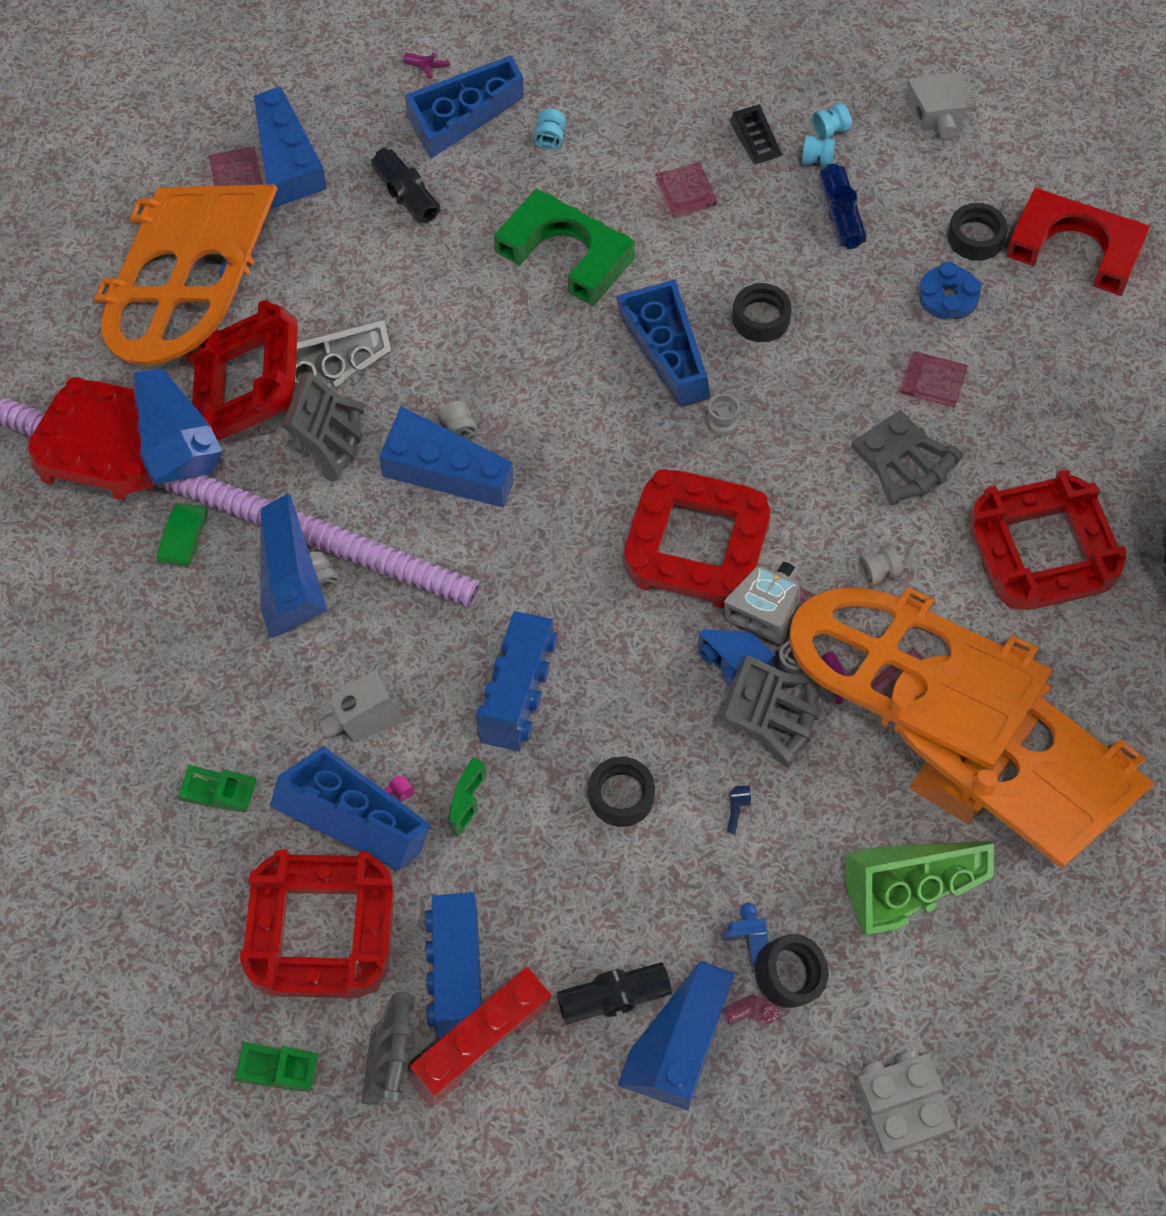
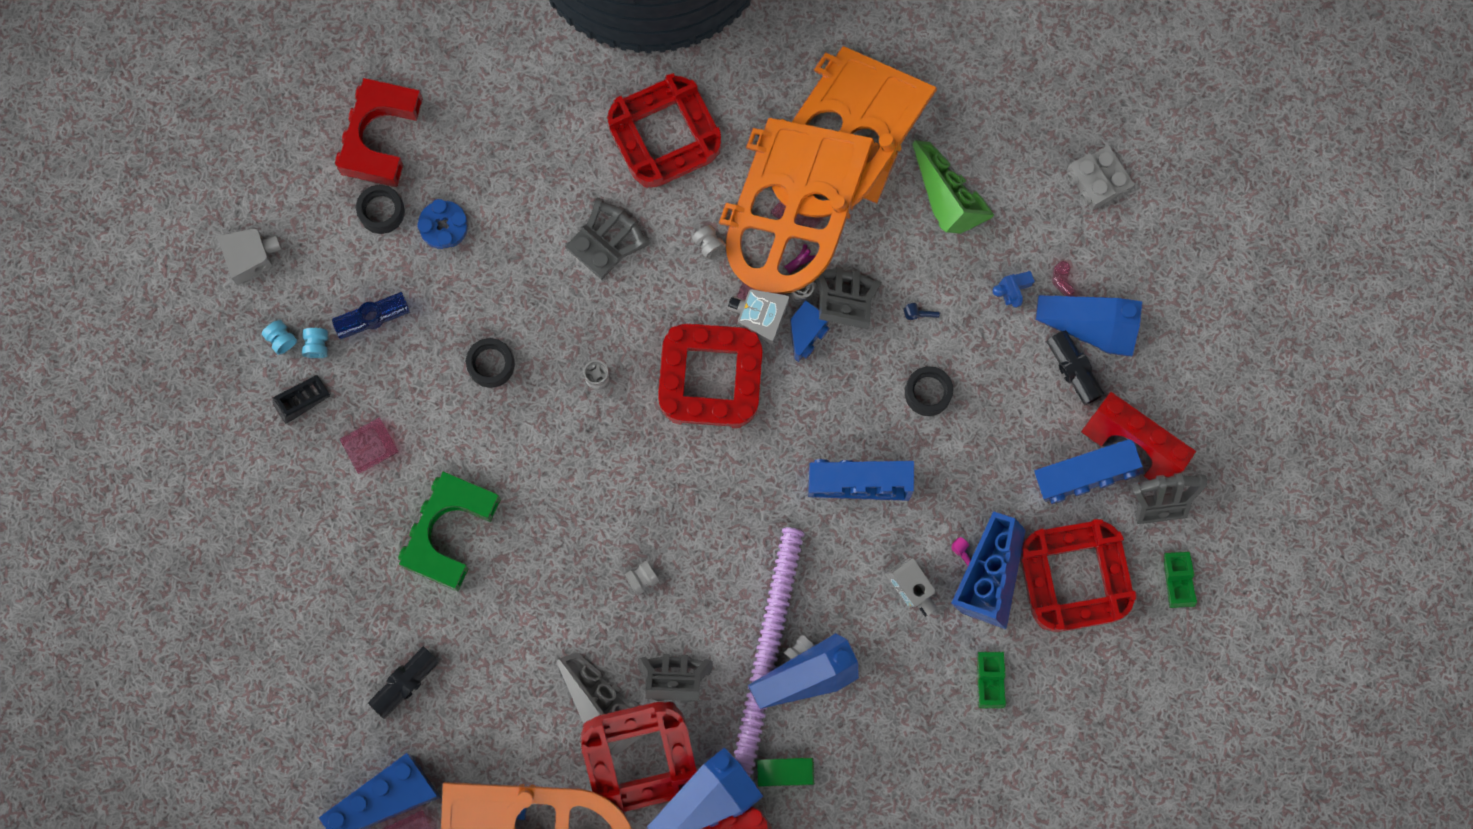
camera: 105 degrees left, 15 degrees up
blue wedge [379,406,514,508] -> none
magenta bar [403,52,450,79] -> none
blue wedge [405,55,523,159] -> none
green slope [450,756,487,837] -> none
medium azure wheel [534,108,566,150] -> none
blue wedge [616,279,711,406] -> none
black tyre [755,934,829,1008] -> none
clear pink piece [900,351,968,408] -> none

